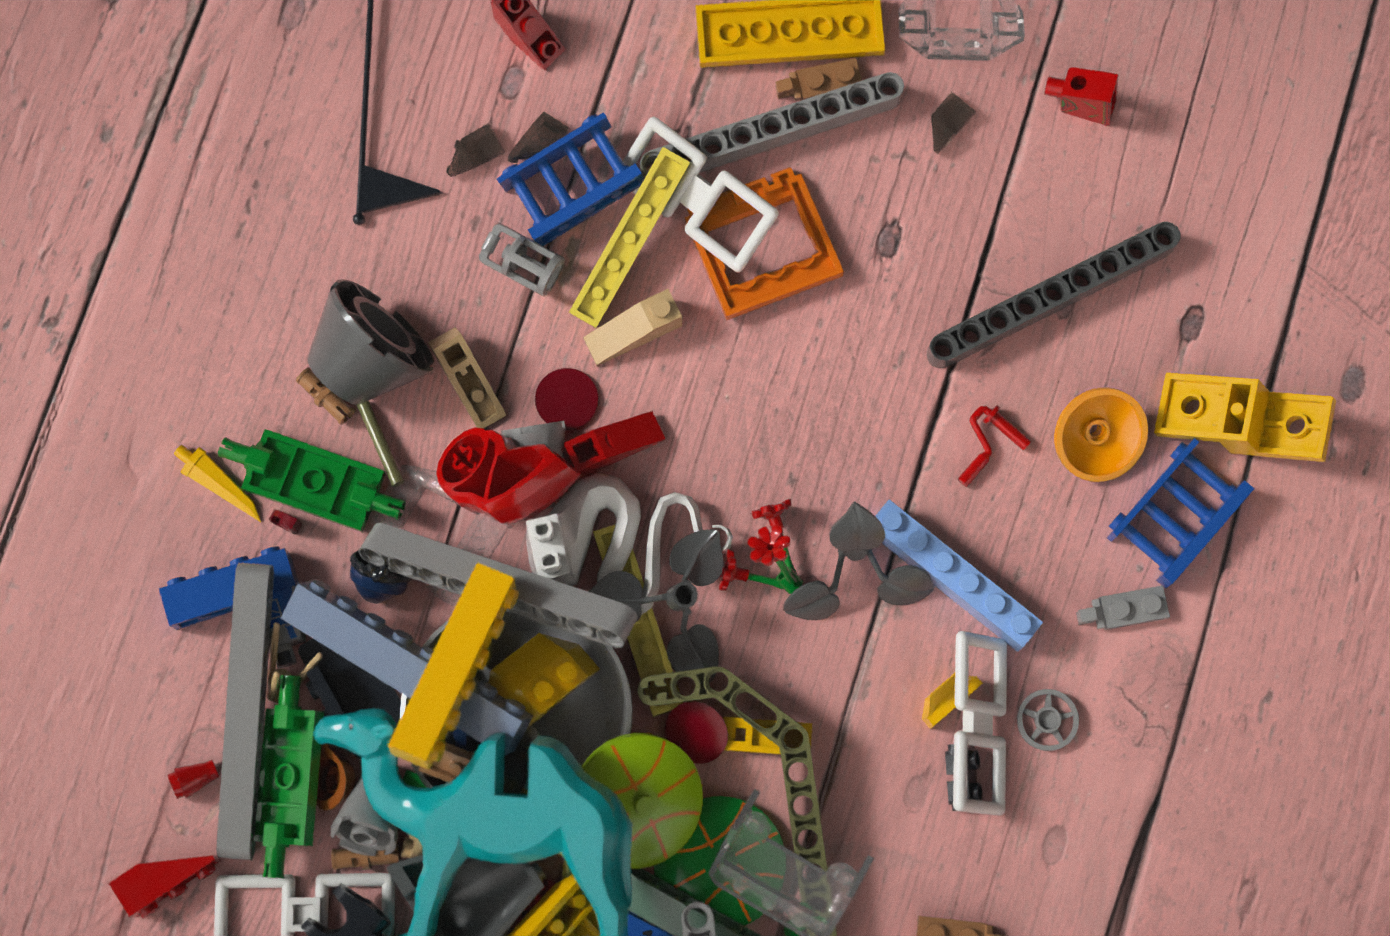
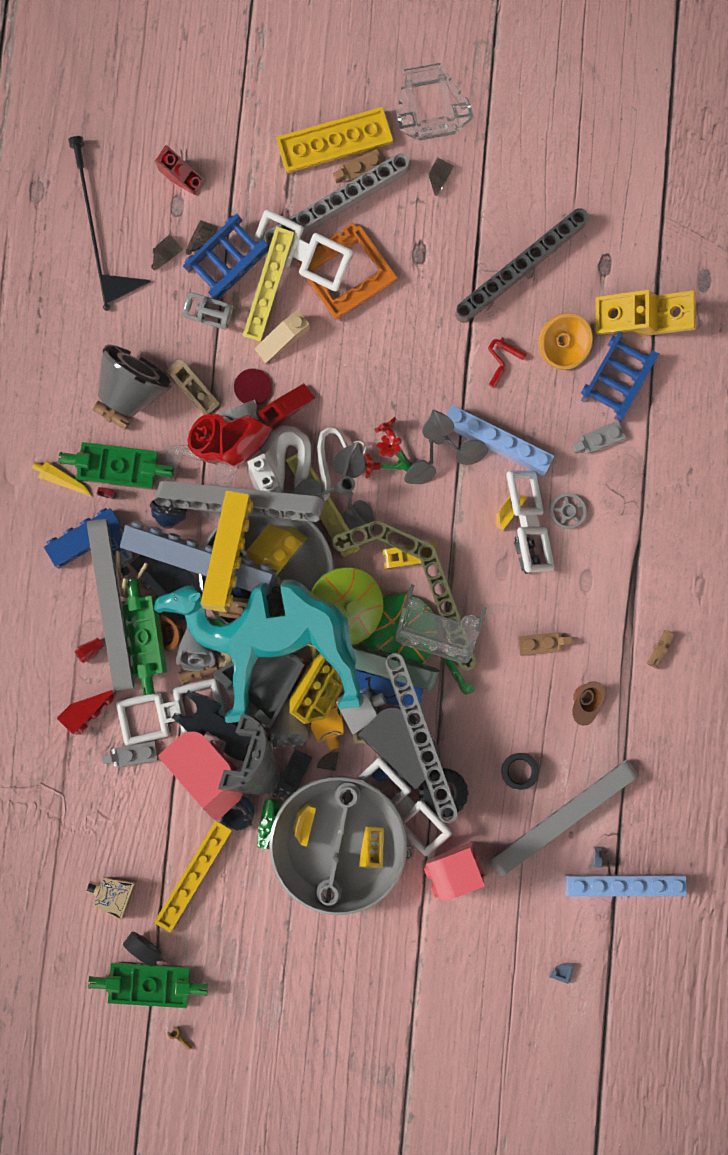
camera: 15 degrees left, 5 degrees up
olive bar [357,401,404,487] -> none
dark red piece [665,701,728,764] -> none
red torso [1044,67,1119,126] -> none

